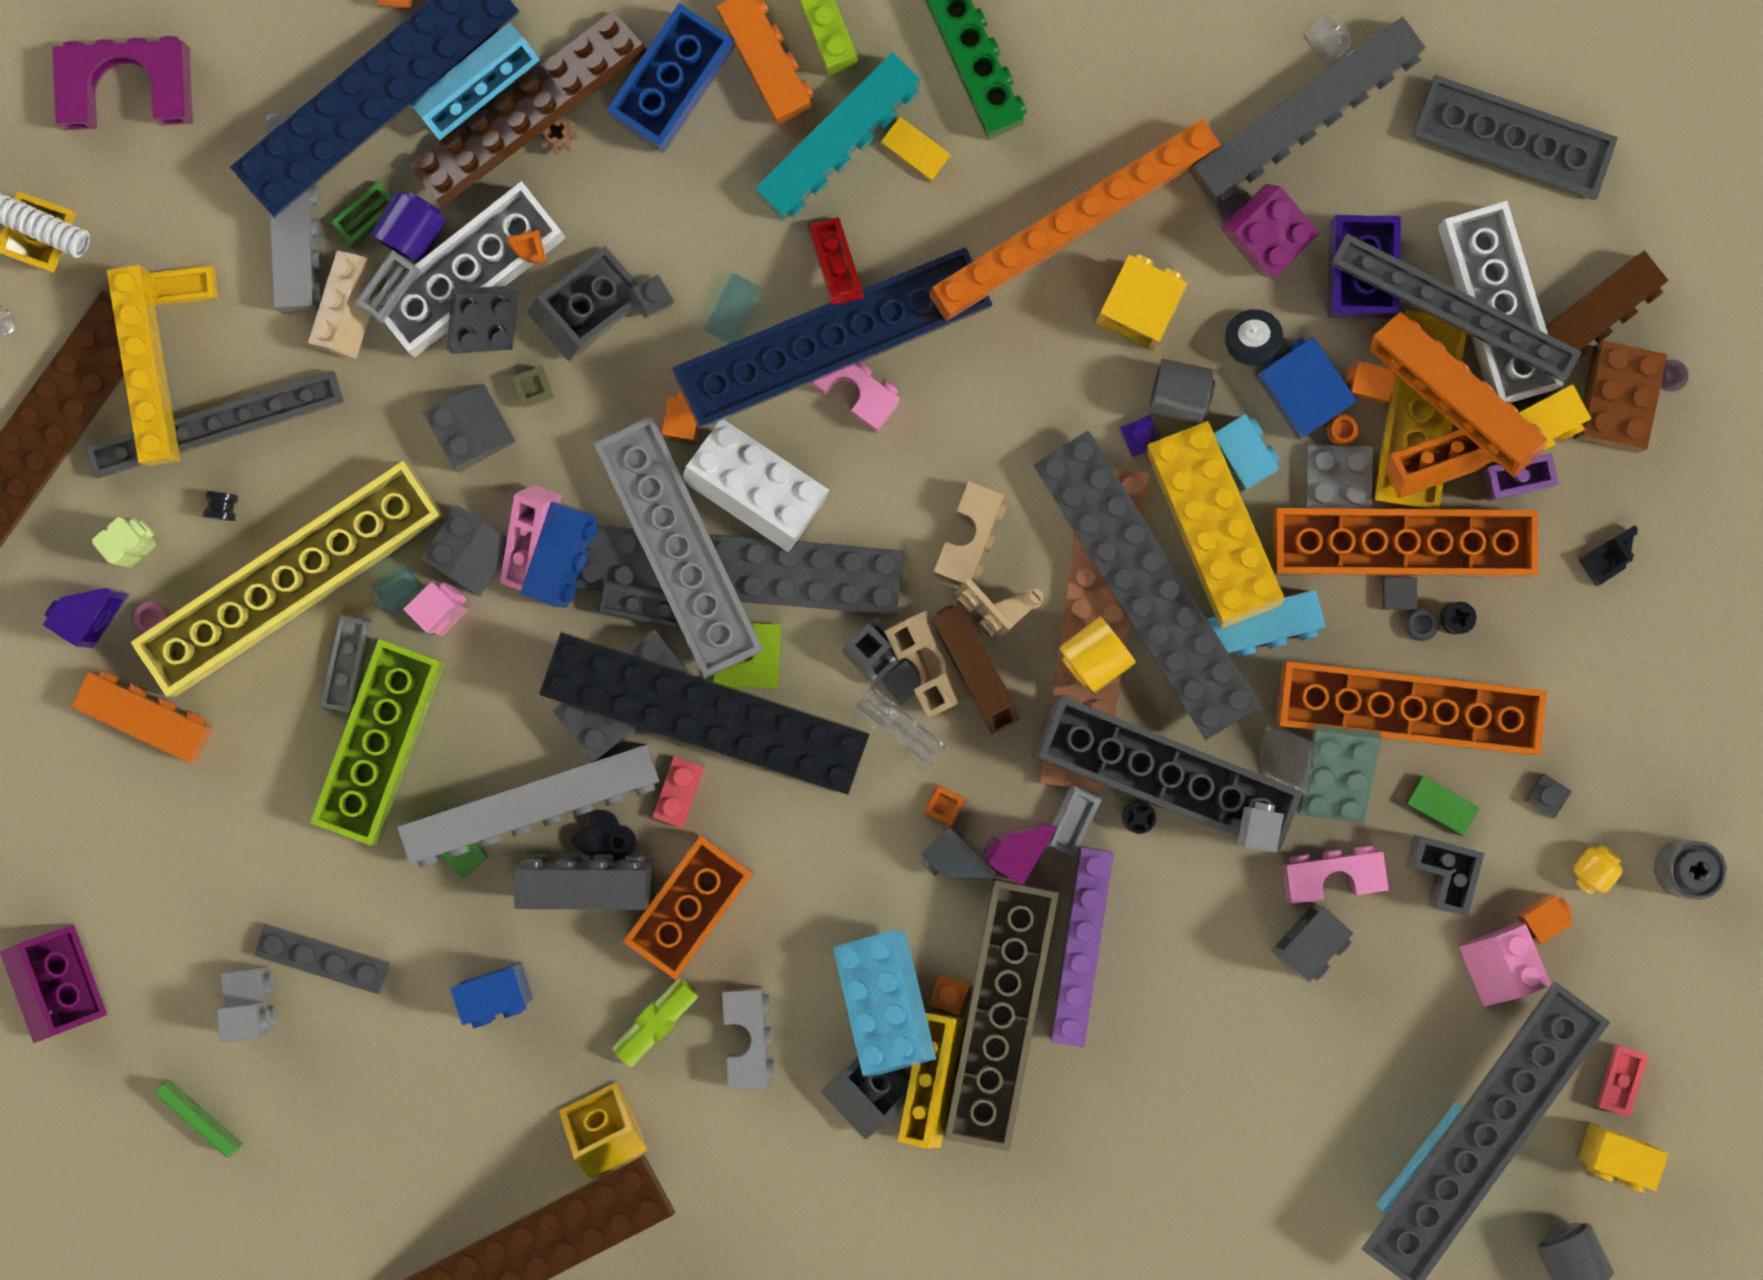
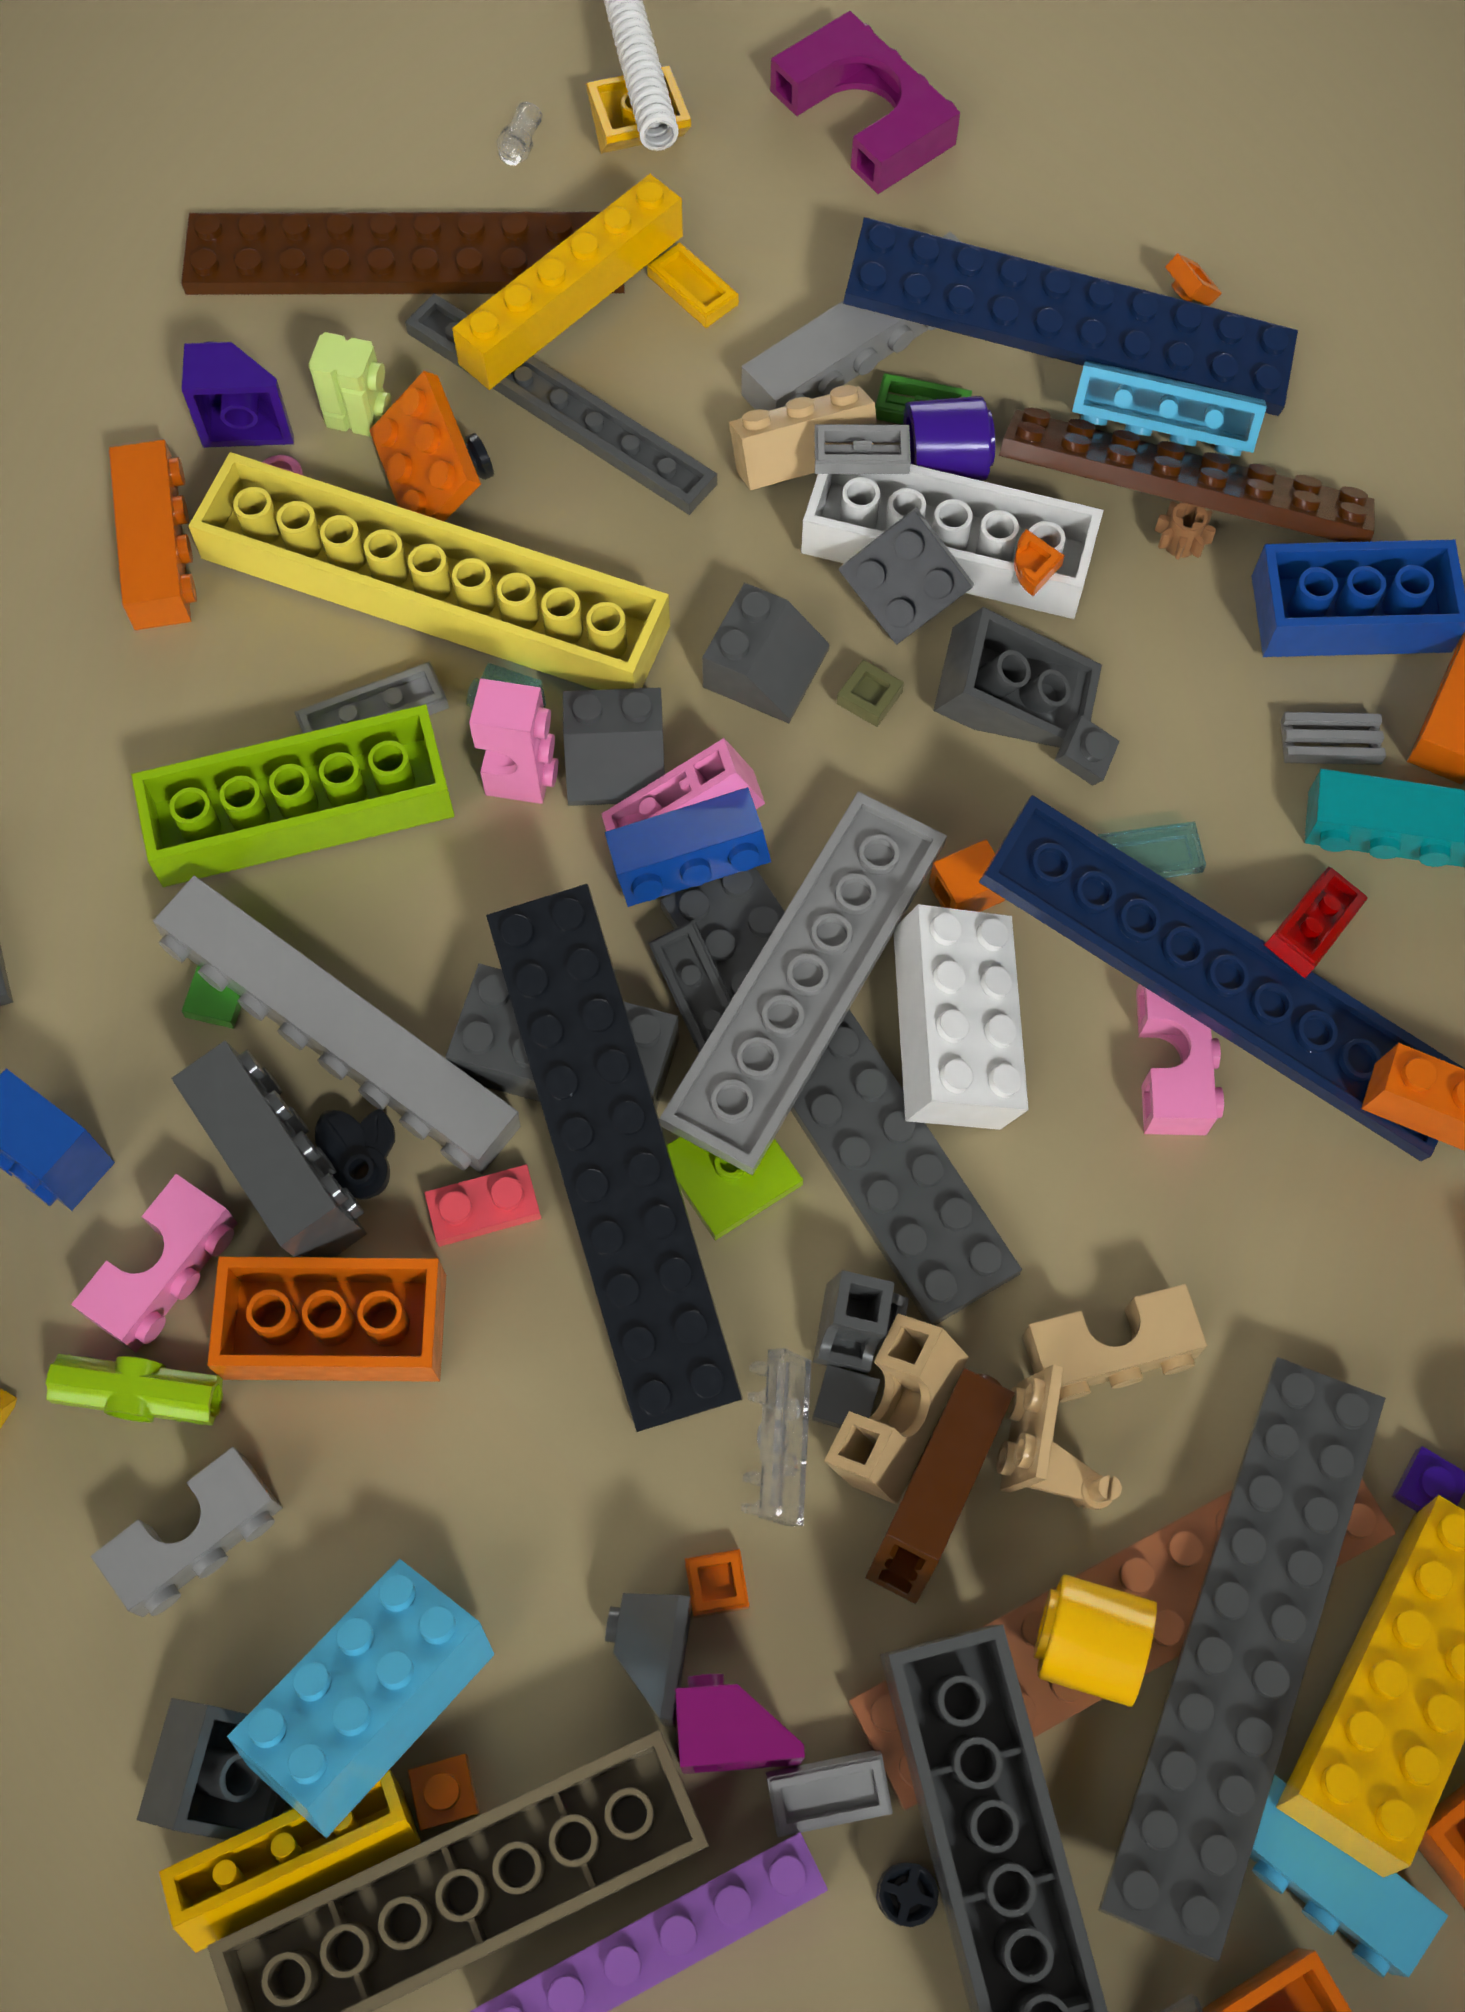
camera: 55 degrees right, 20 degrees down
none -> bright pink arch [71,1174,238,1353]
none -> orange plate [369,371,481,522]
none -> light grey tile [1281,712,1386,765]

